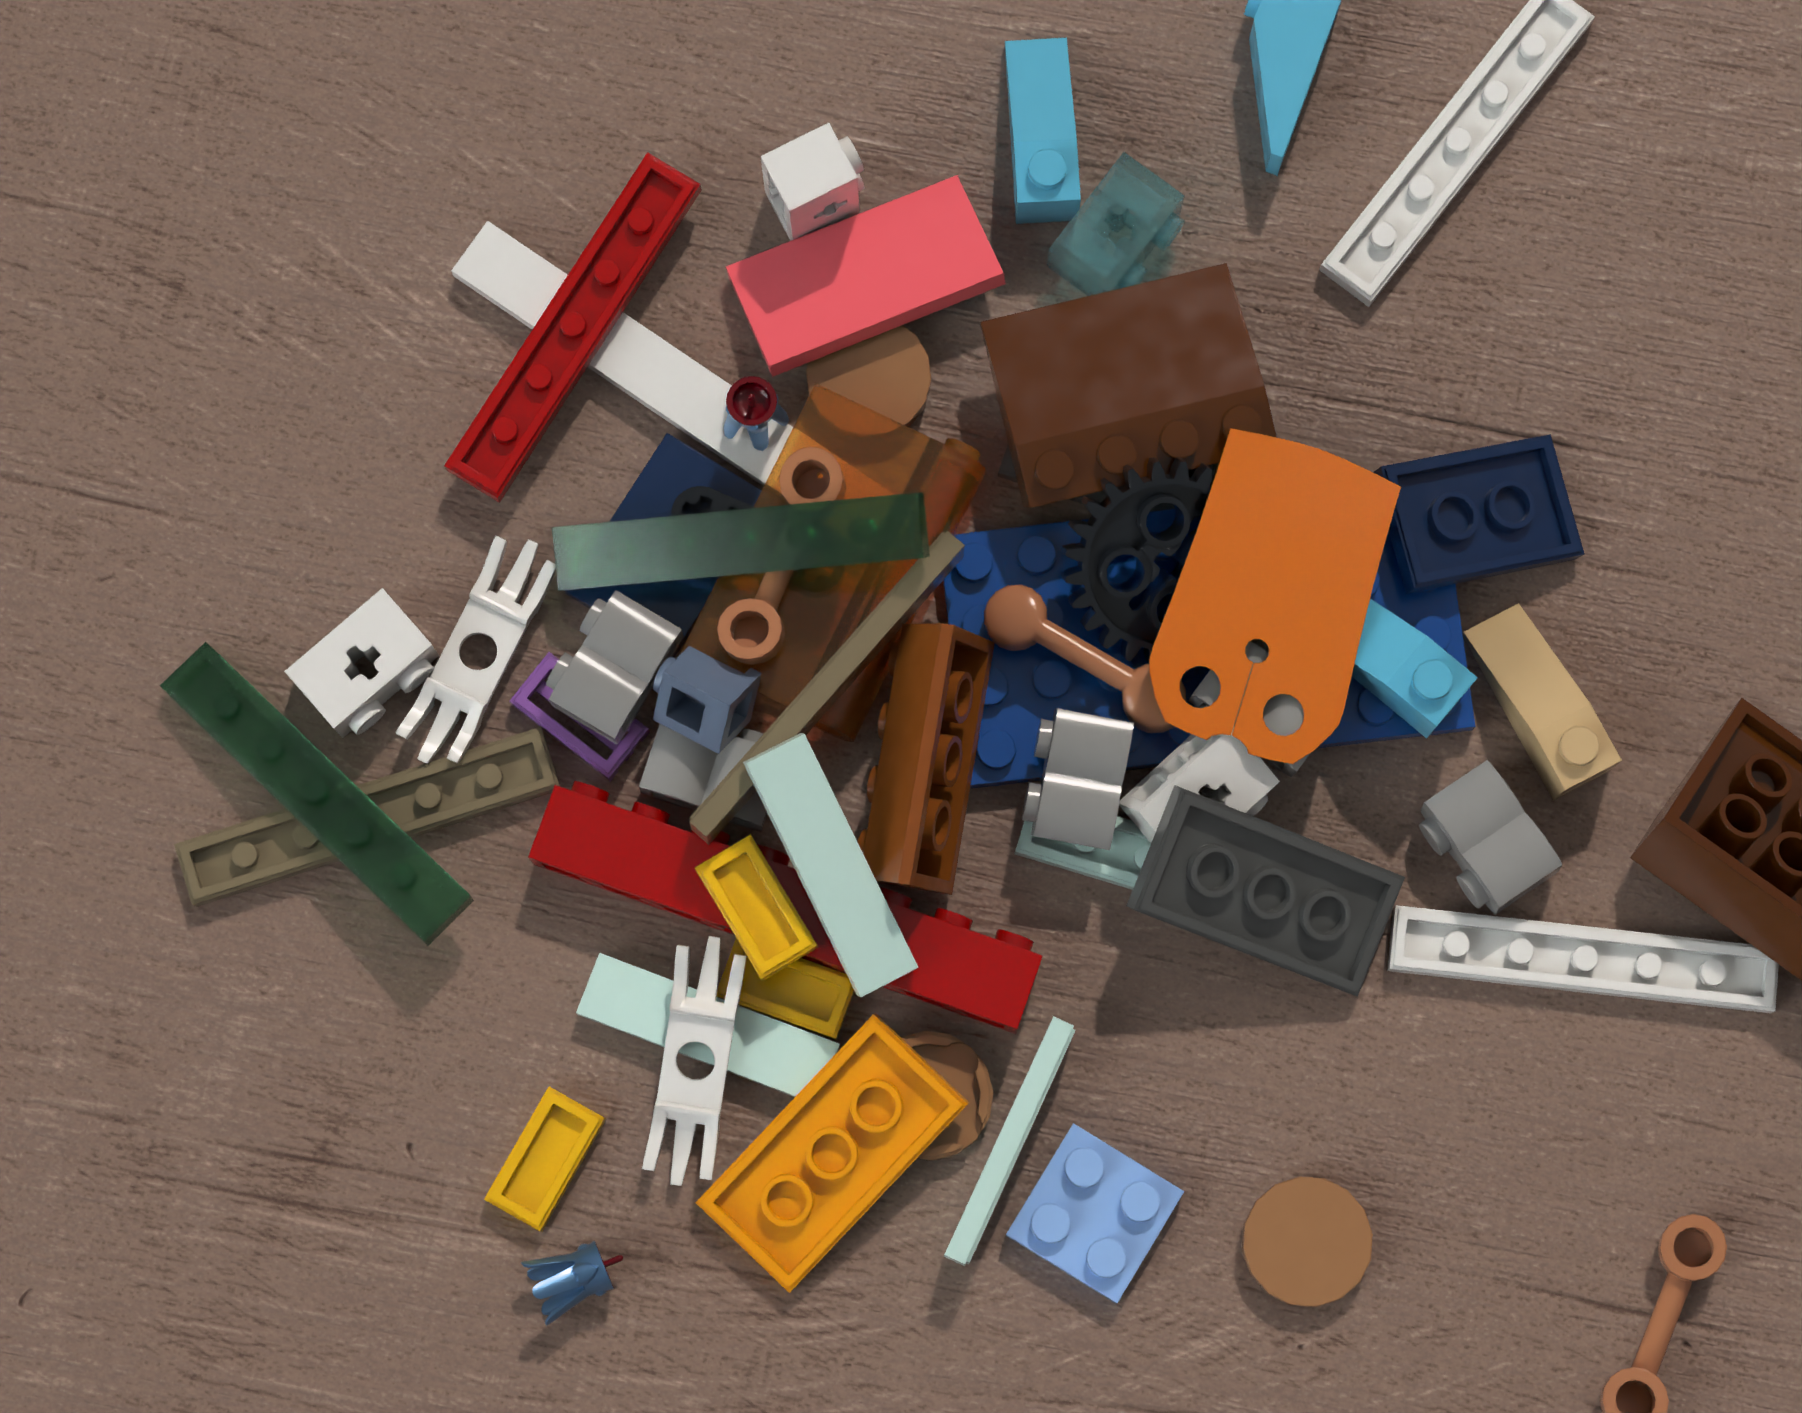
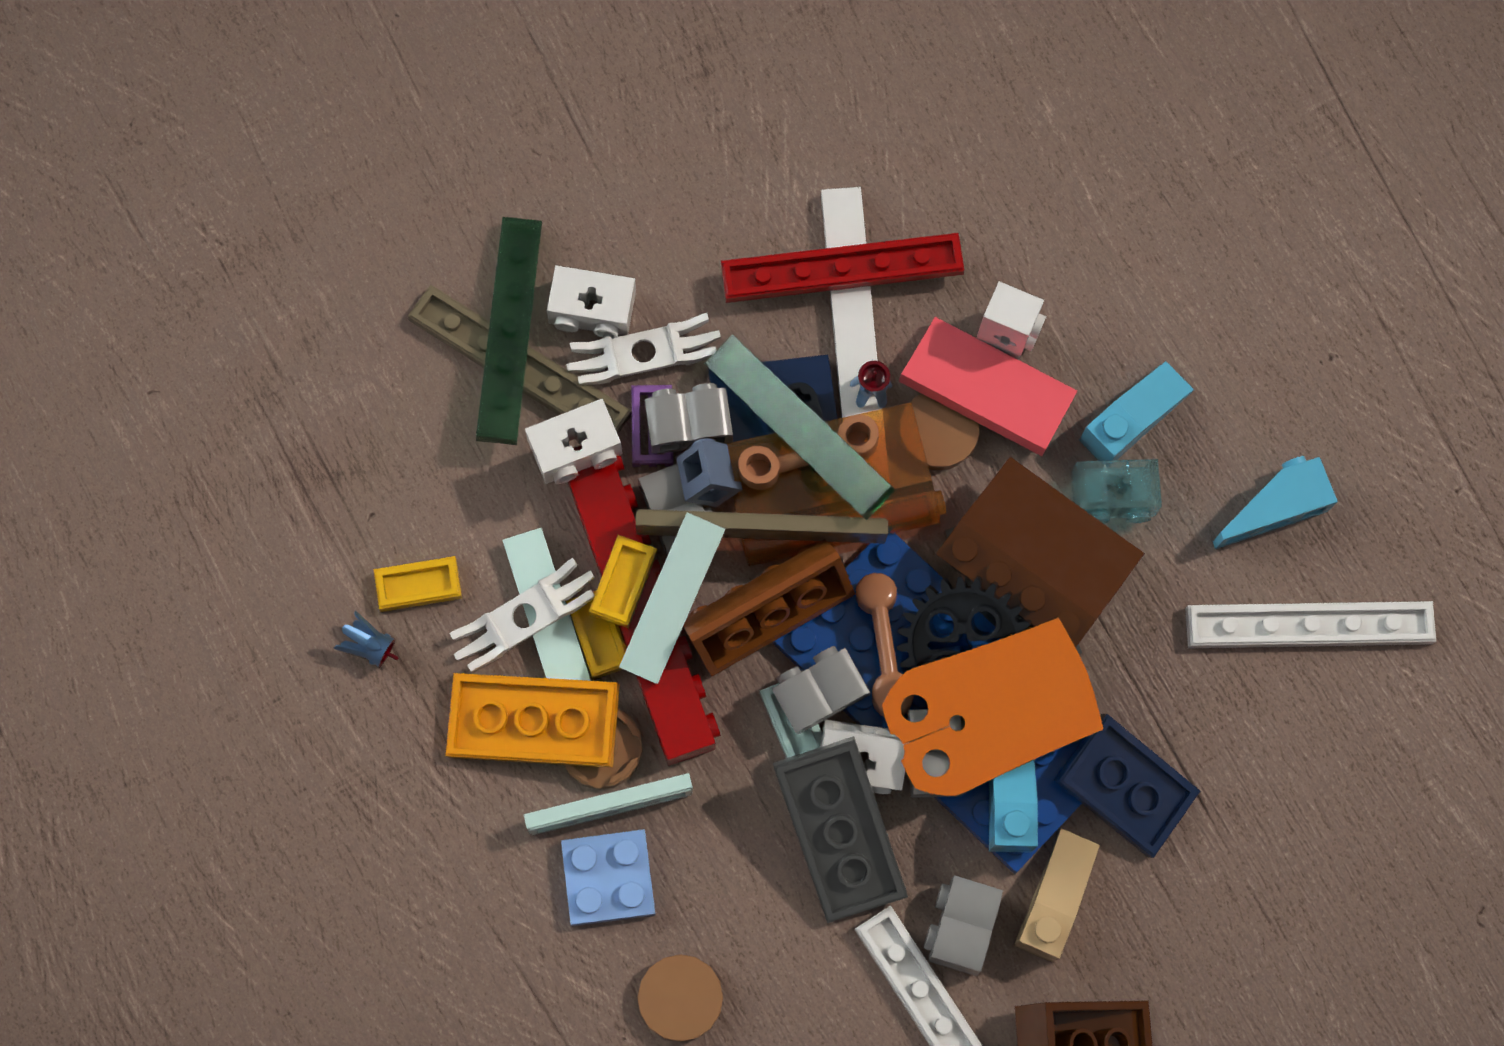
camera: 45 degrees right, 5 degrees down
none -> white brick [525,398,622,484]

